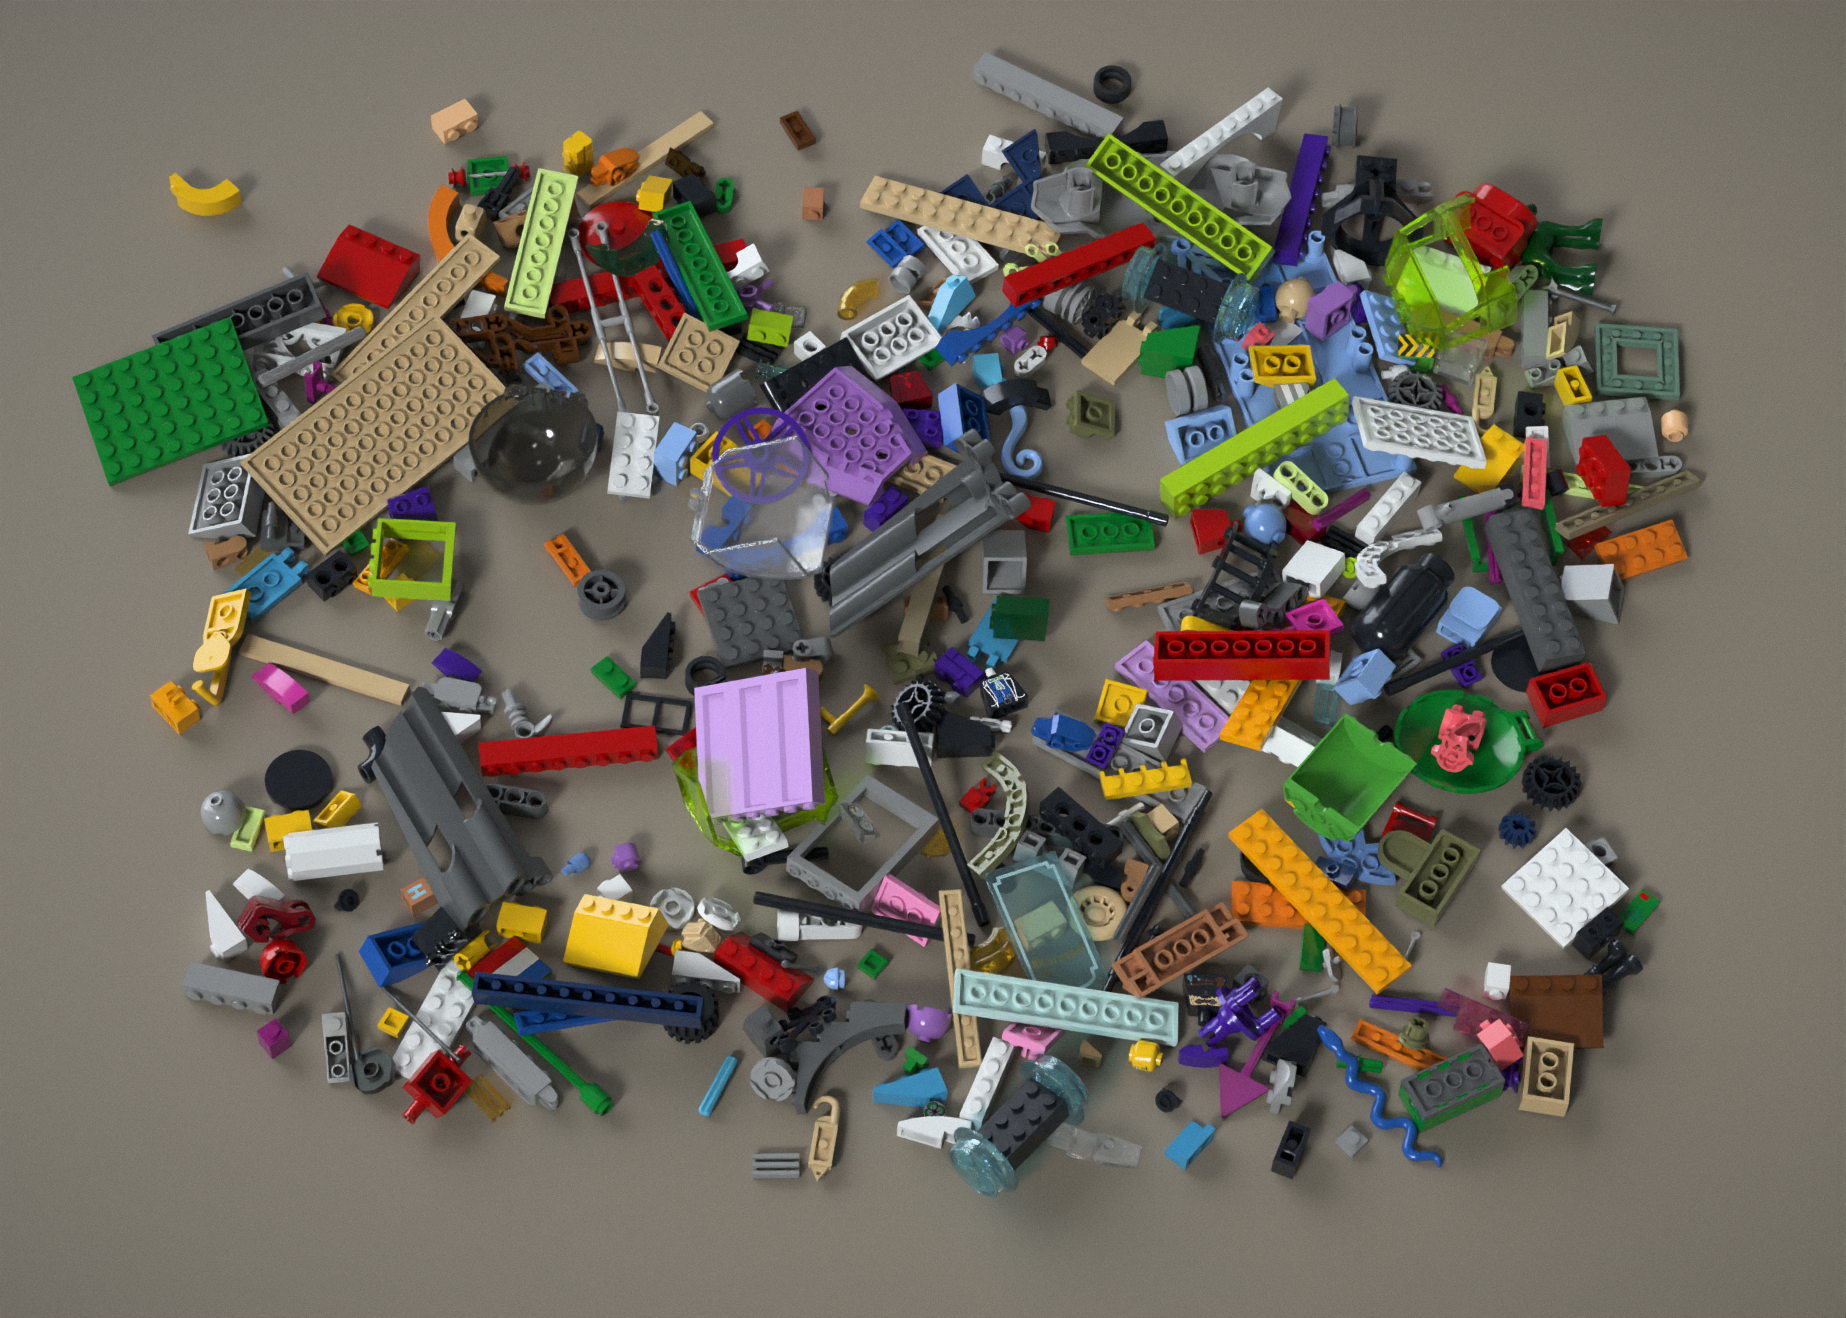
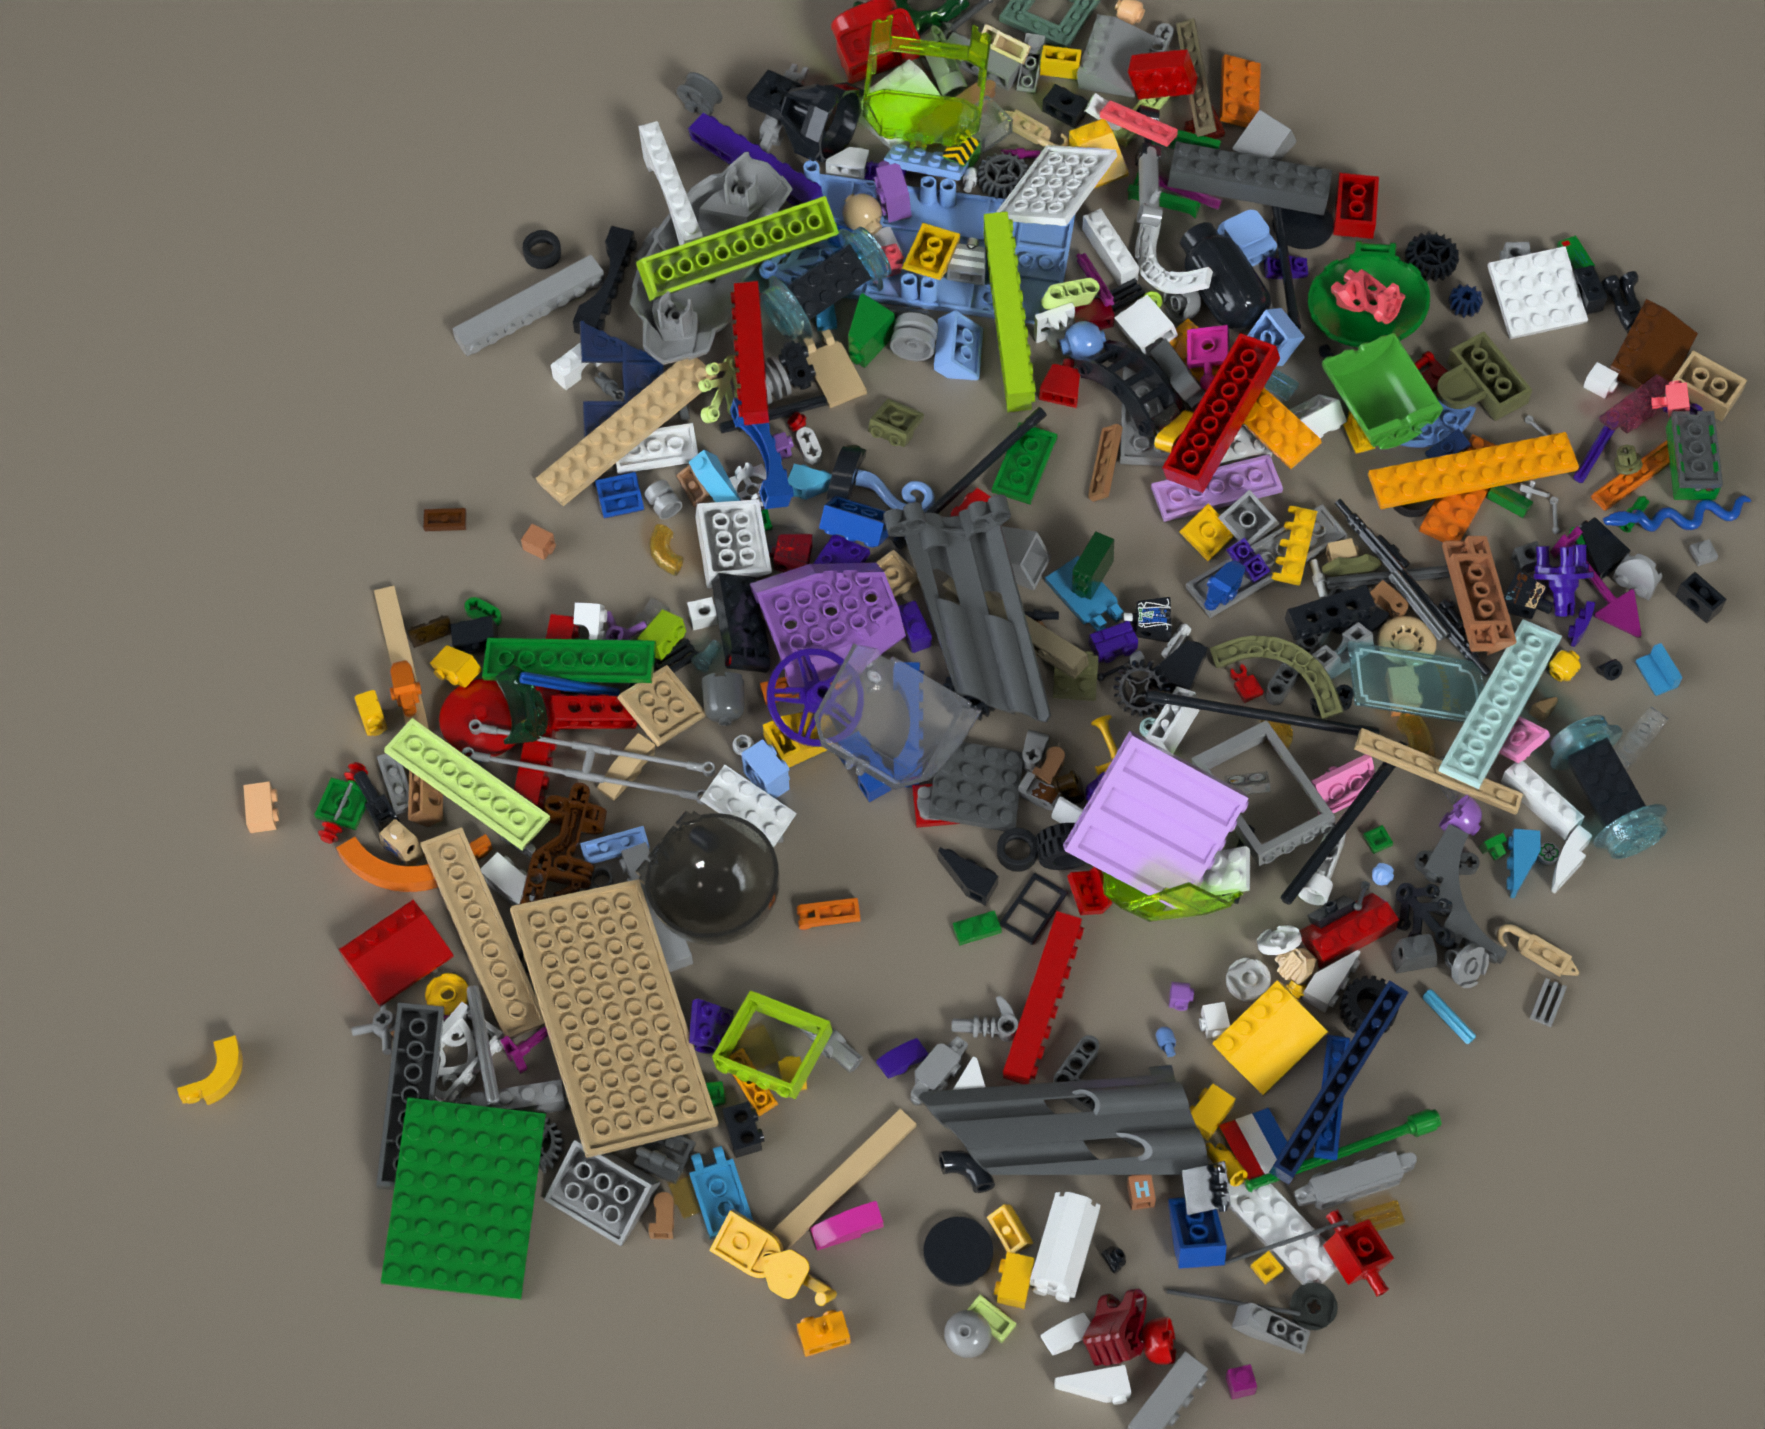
camera: 60 degrees left, 5 degrees up
dark grey wheel [577,569,626,620] -> none

